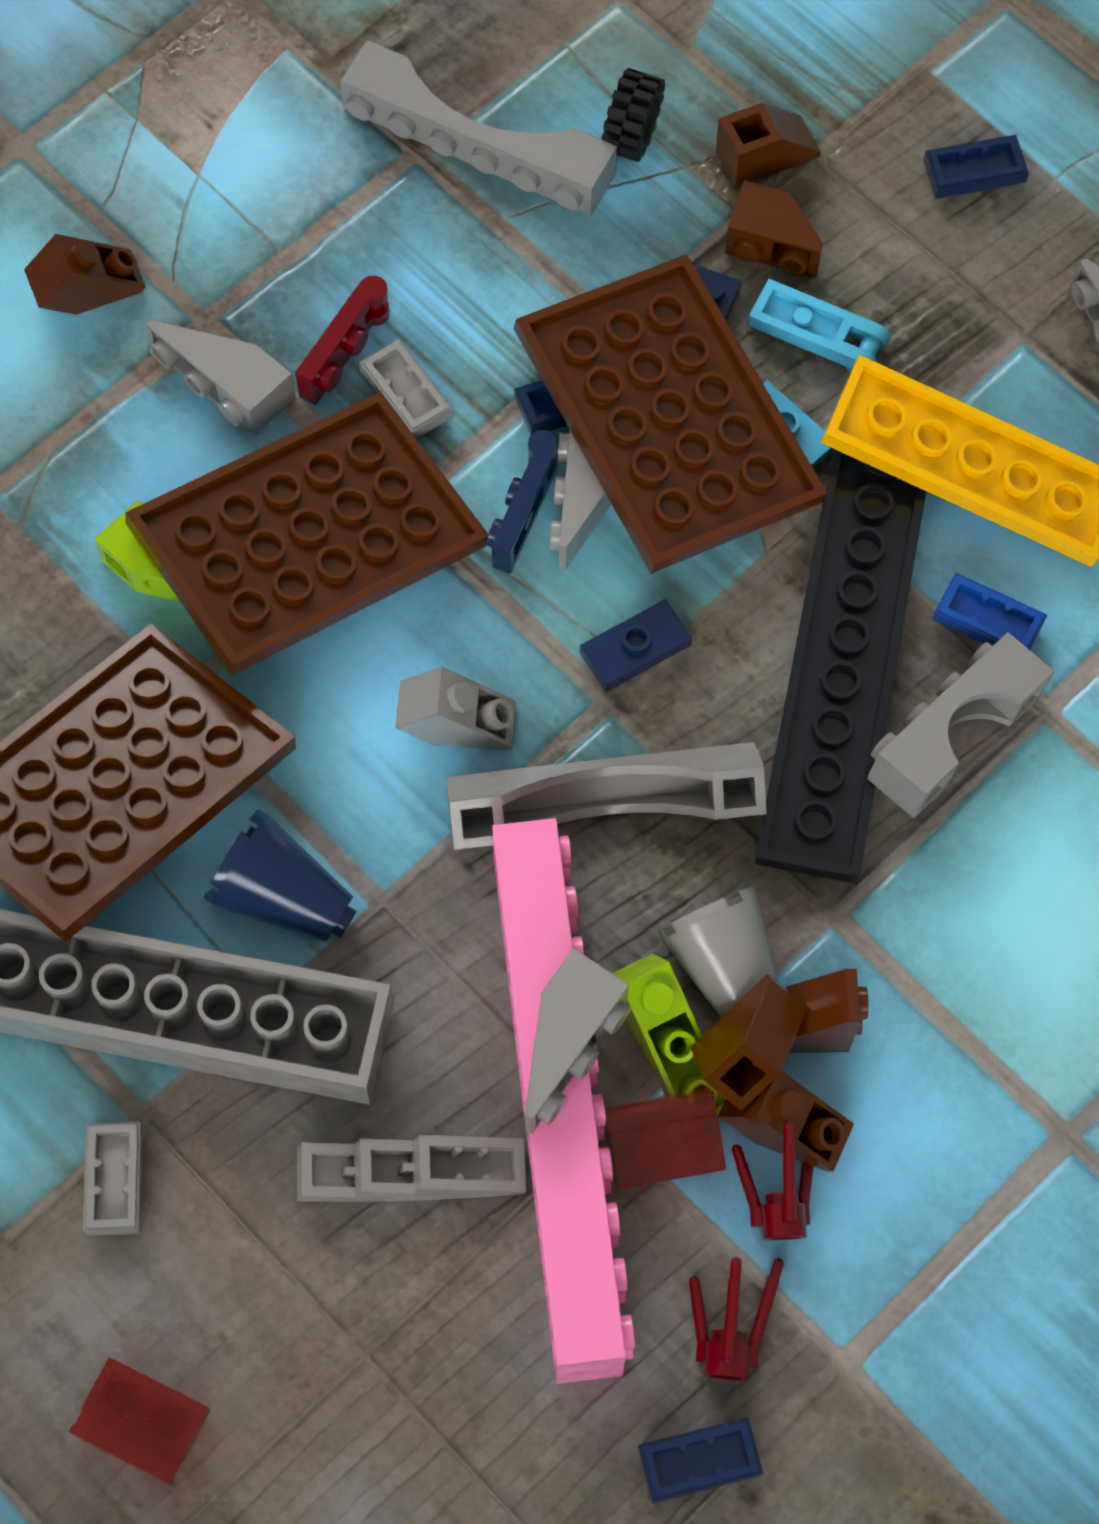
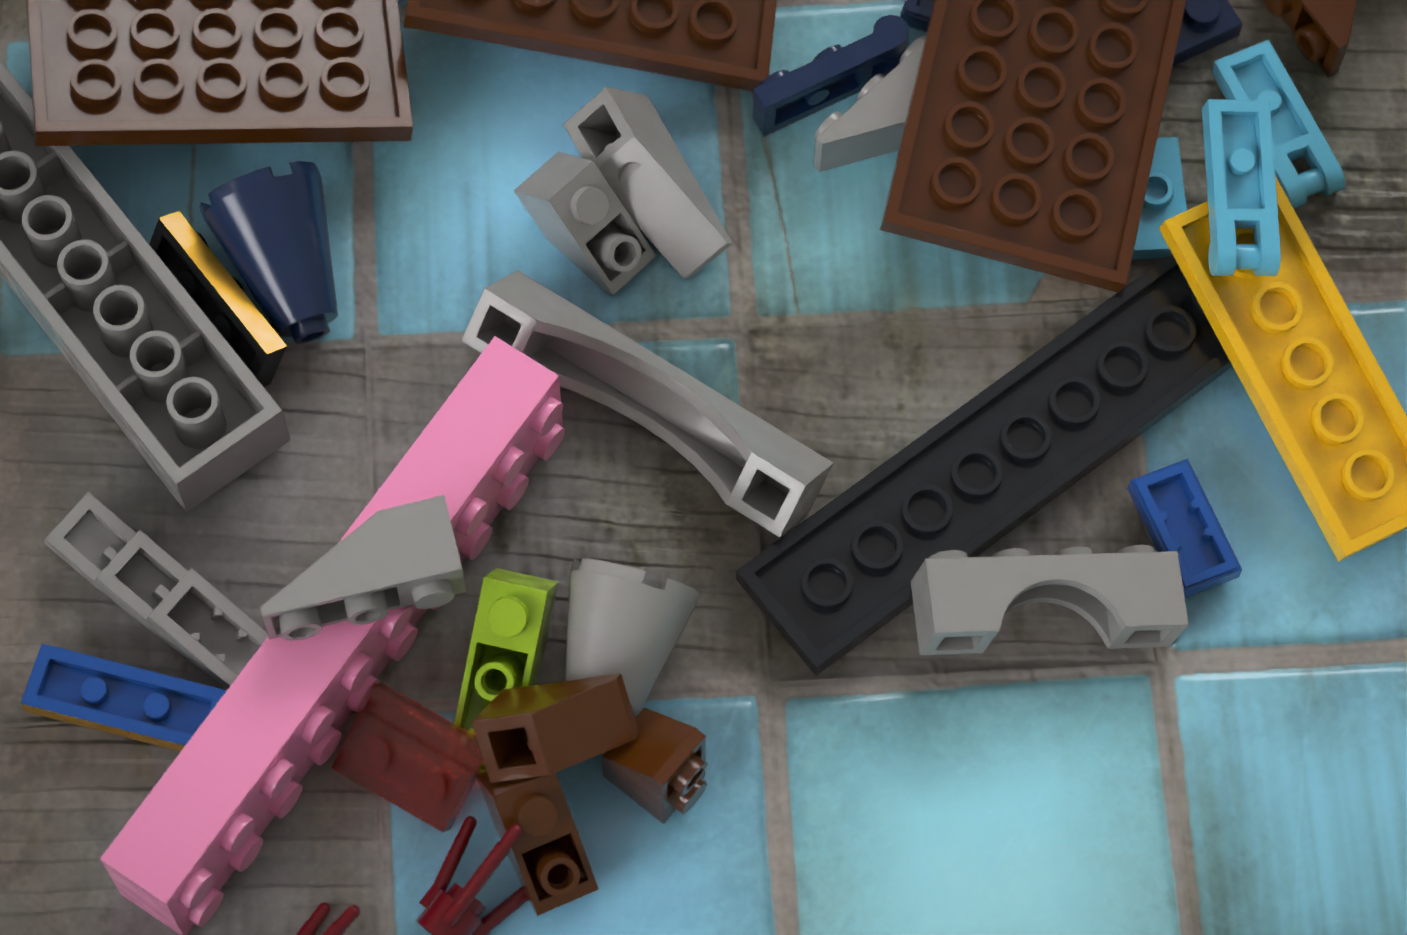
camera: 40 degrees right, 0 degrees up
dark blue plate [579,599,692,692] -> none
none -> blue plate [20,643,227,751]
none -> plate [149,211,287,387]
none -> light grey slope [563,87,733,280]
none -> medium azure plate [1202,99,1281,276]

